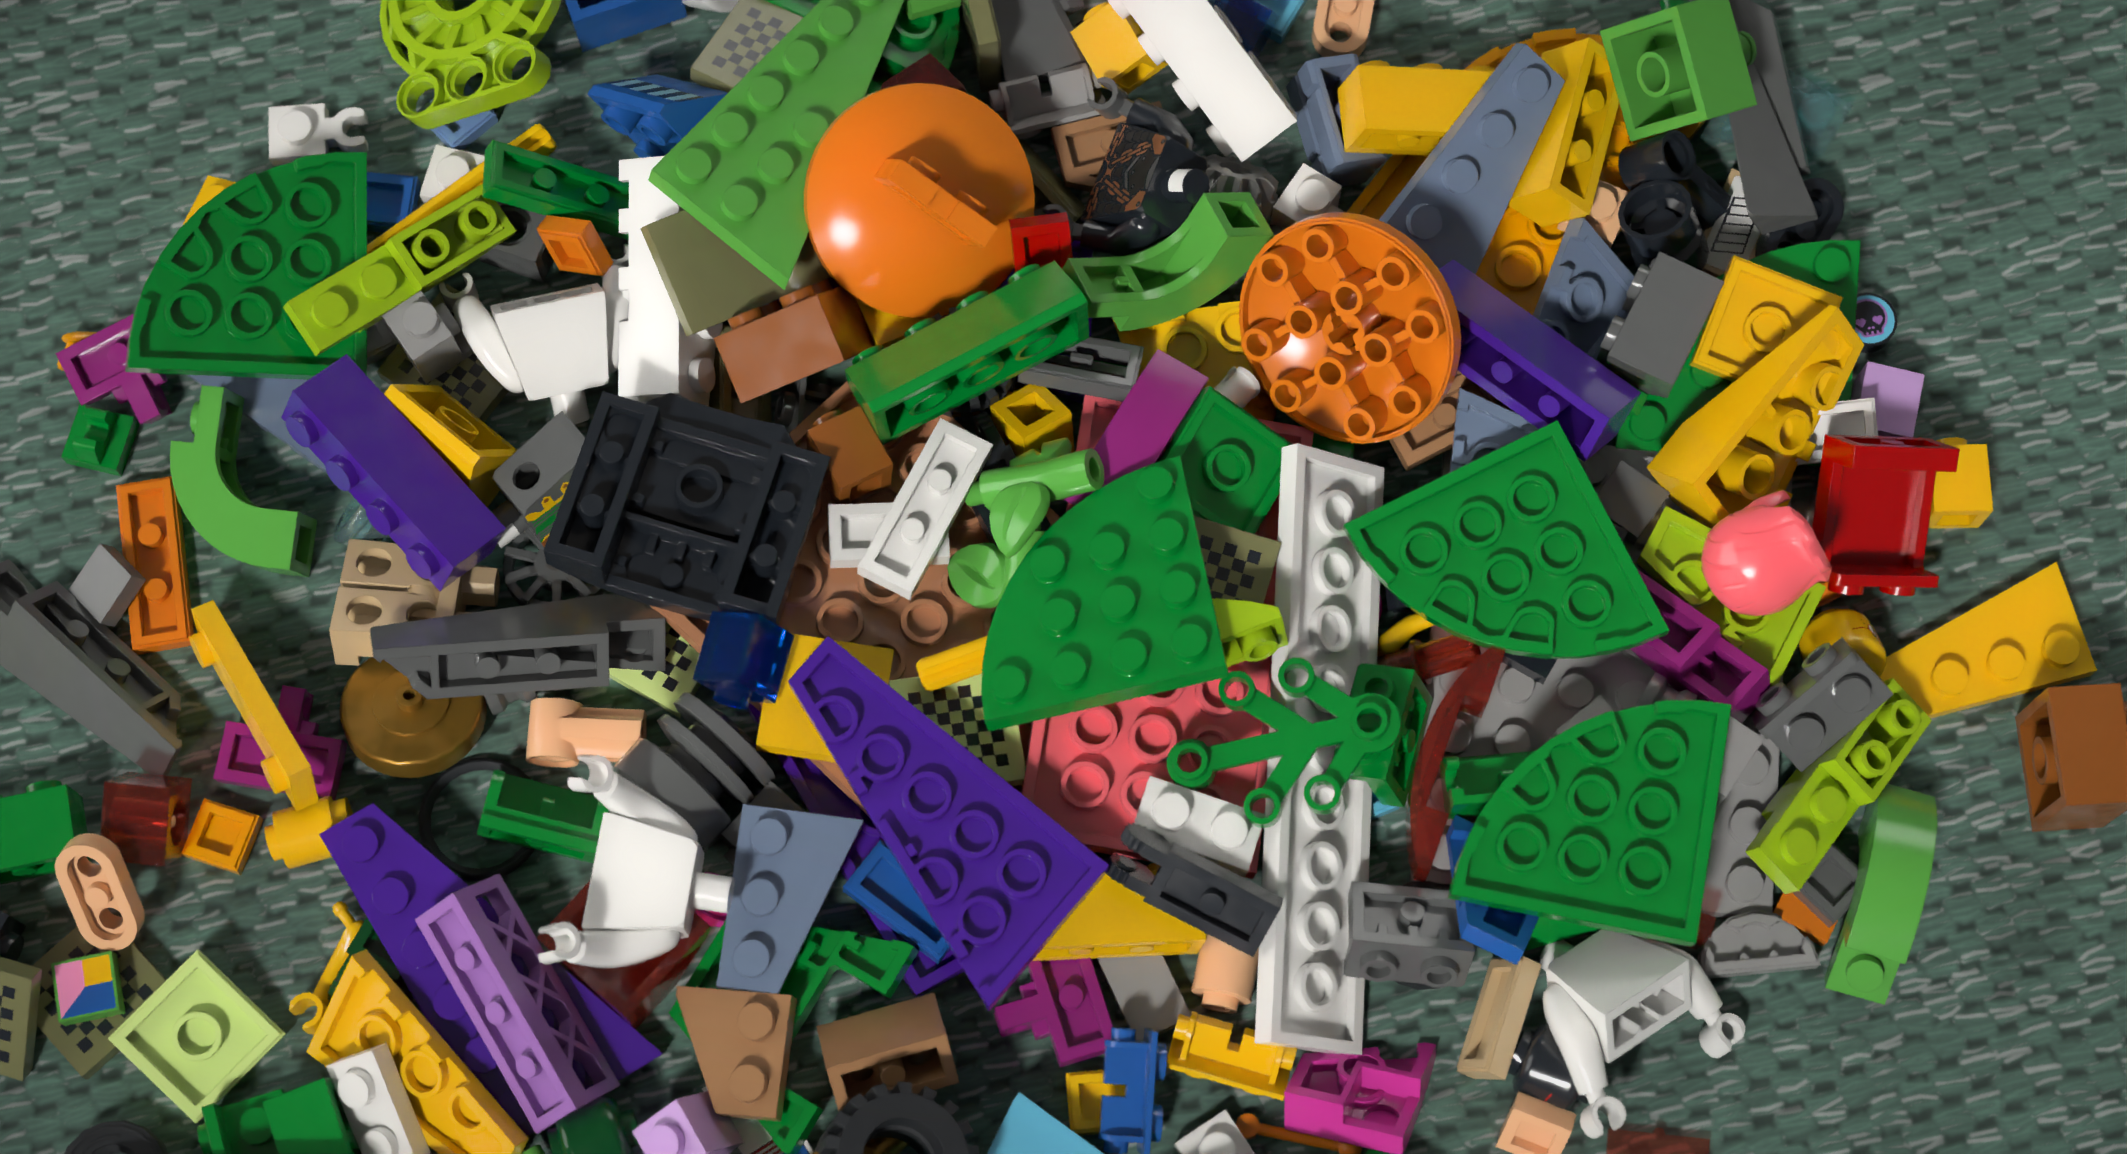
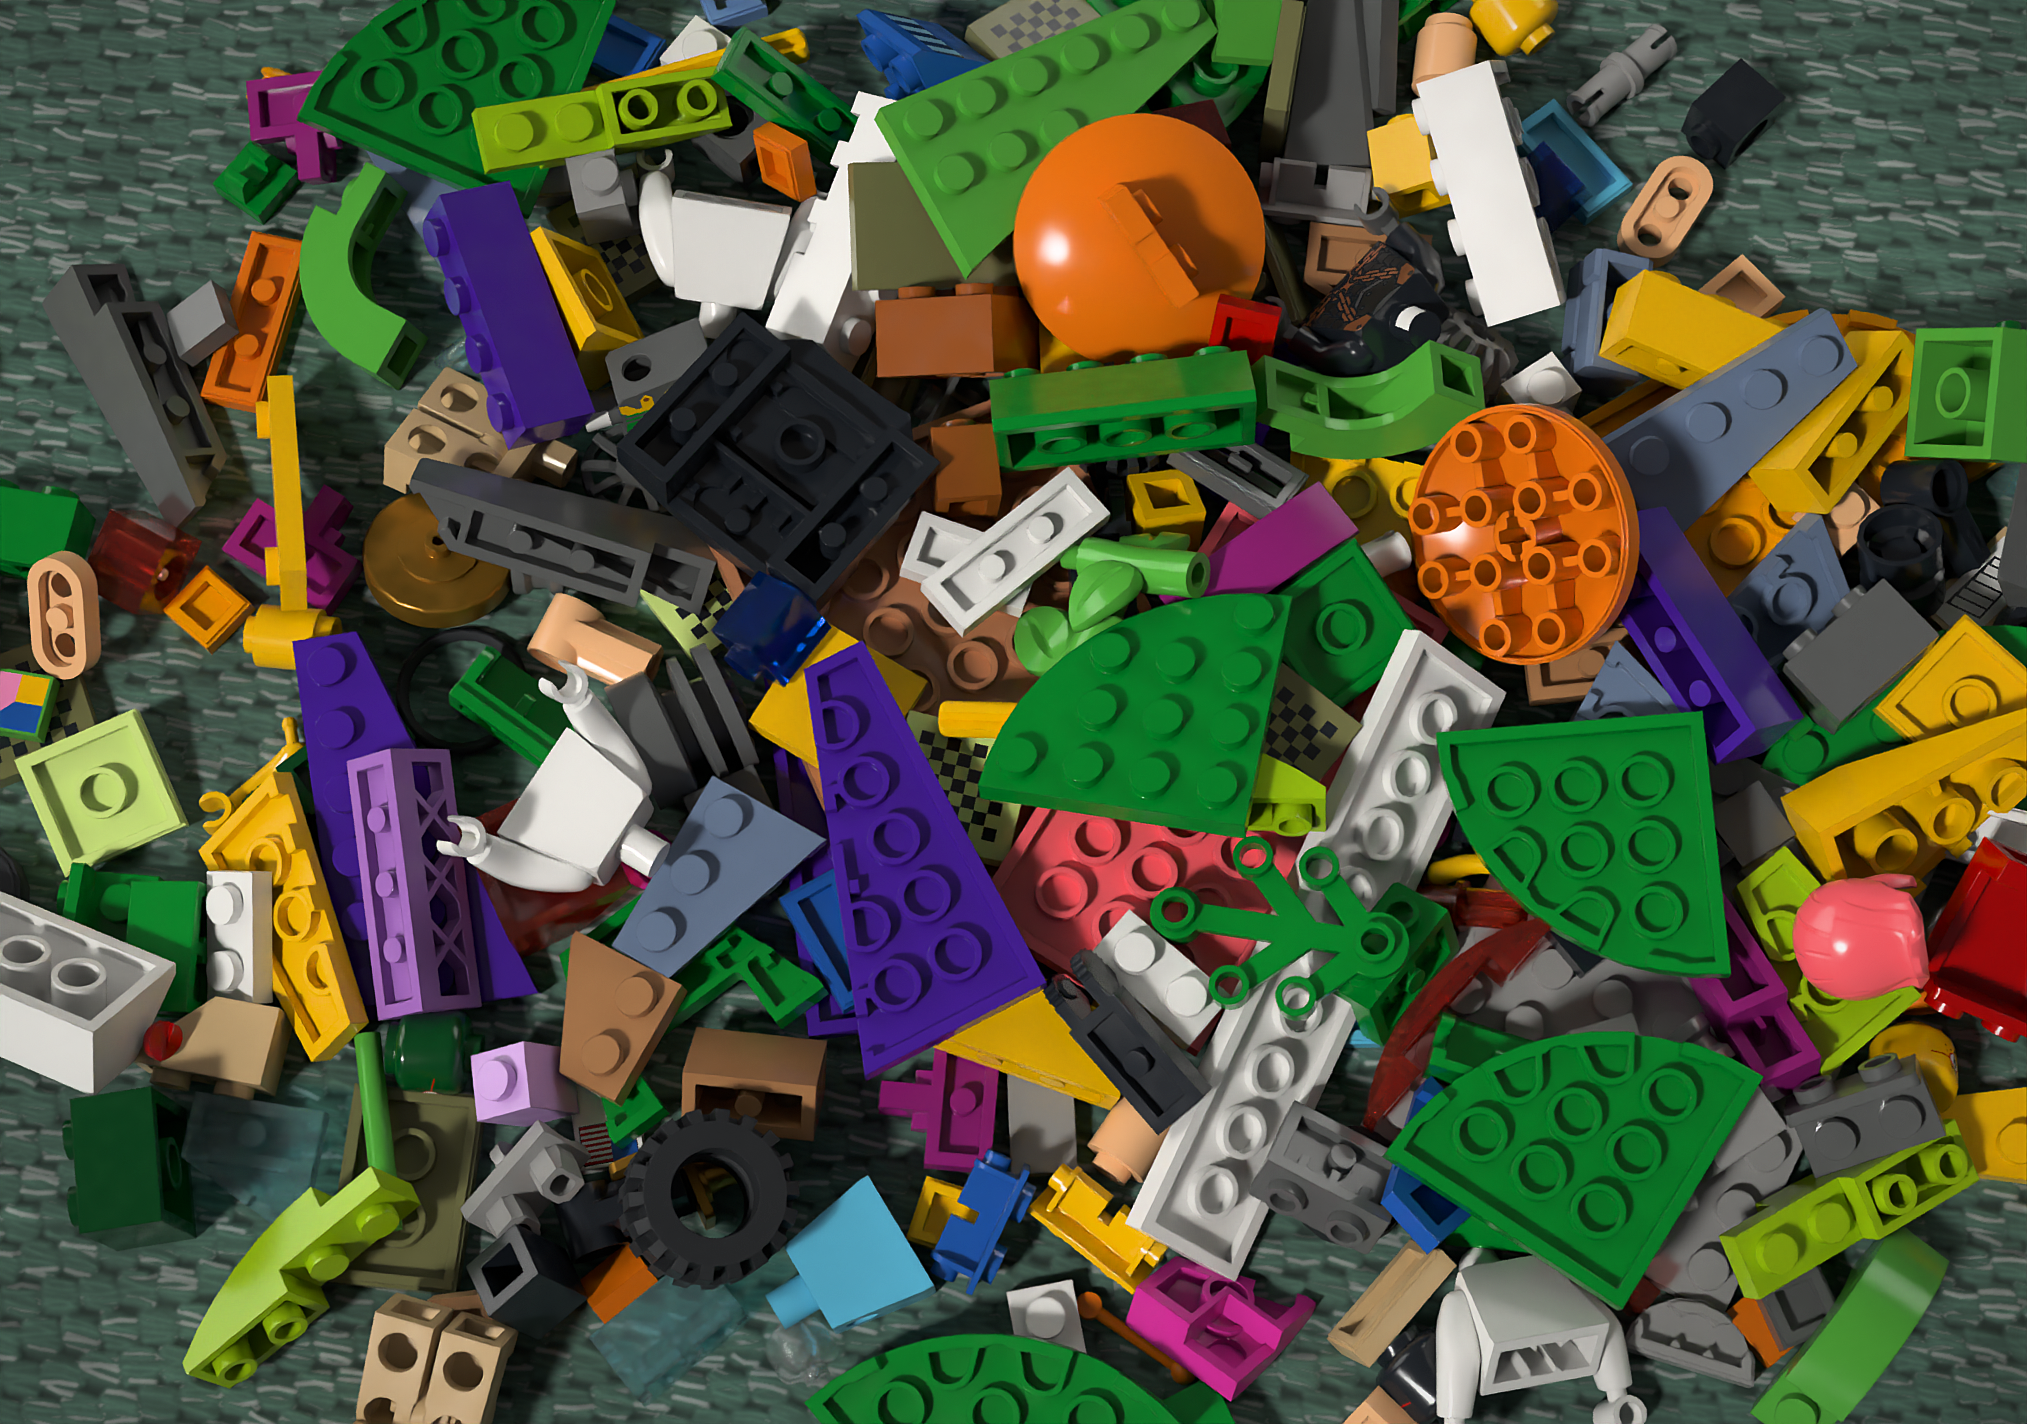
camera: 25 degrees right, 0 degrees up
none -> light nougat plate [1698,254,1785,318]

